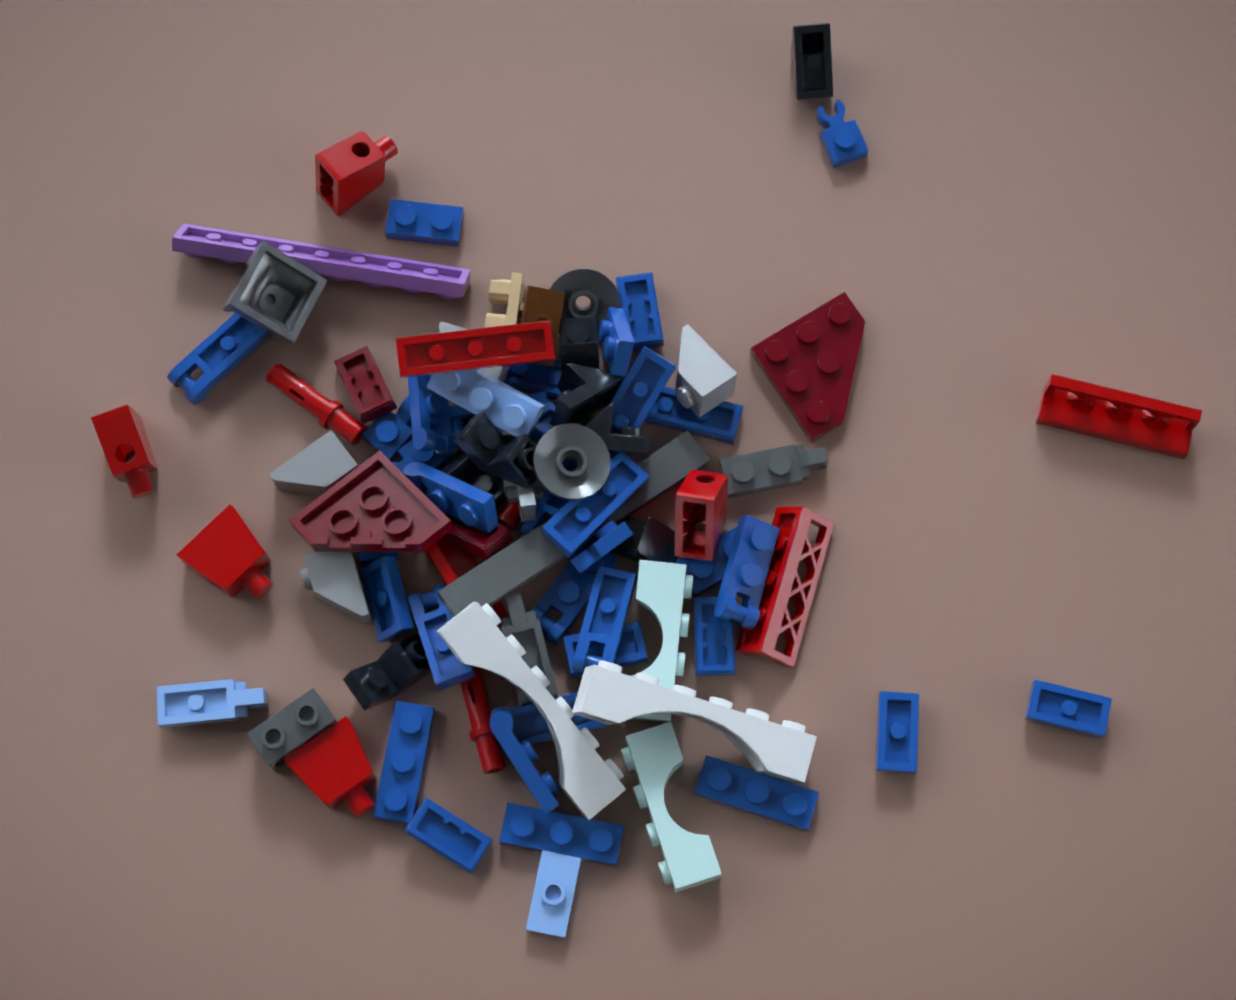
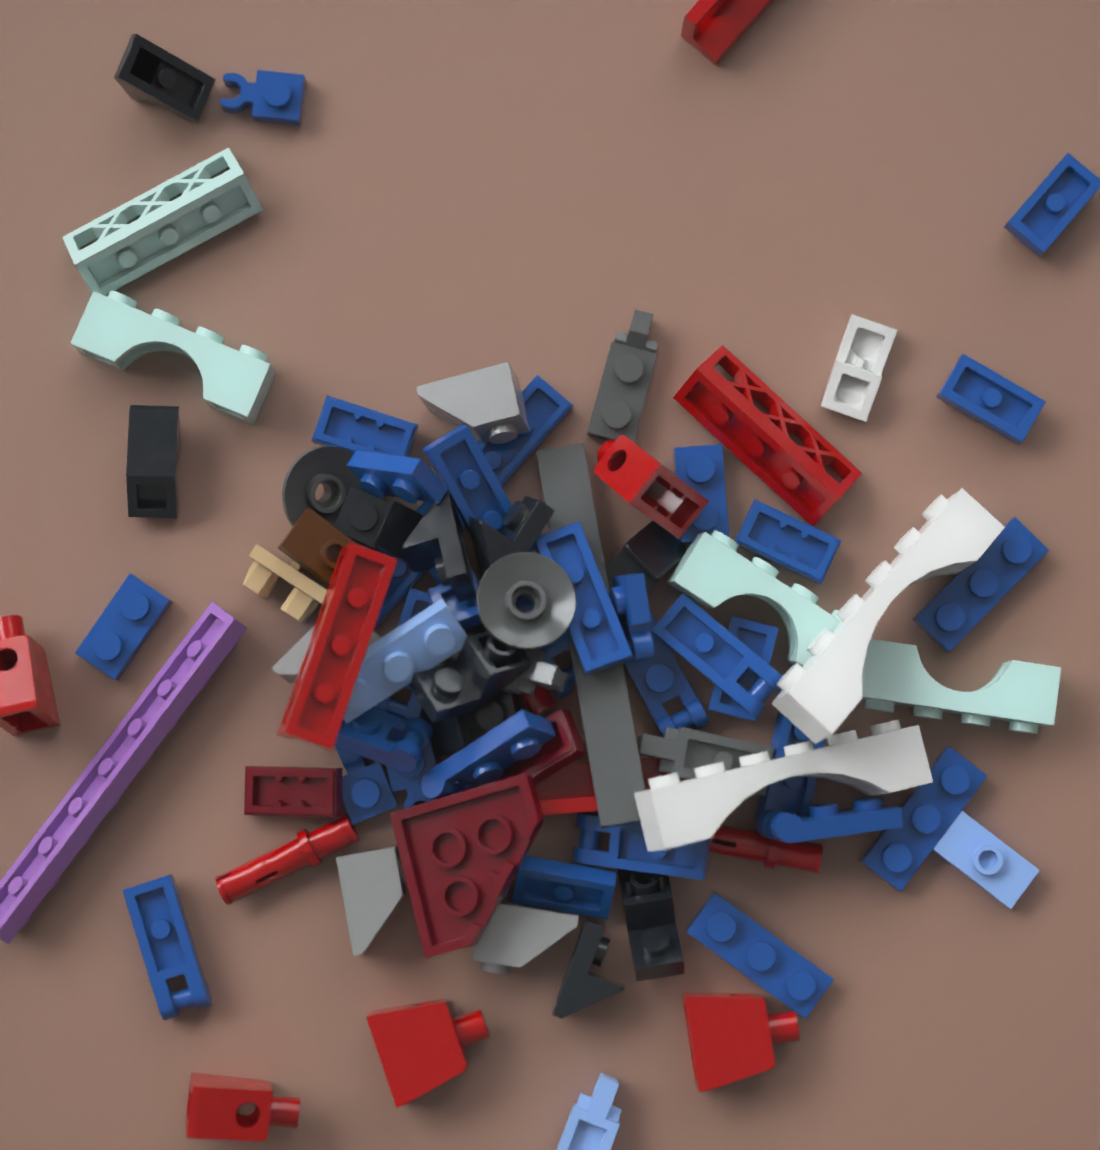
camera: 70 degrees left, 10 degrees up
flat silver brick [222,240,327,345] -> none
dark grey brick [247,688,337,773] -> none
blue plate [404,797,493,874] -> none
blue plate [714,515,780,630] -> none
dark red plate [750,292,865,443] -> none
none -> light aqua fence [62,148,263,296]
none -> light aqua arch [70,290,276,425]
none -> black slope [126,405,181,518]
none -> black slope [552,918,625,1019]
none -> white slope [821,314,897,422]

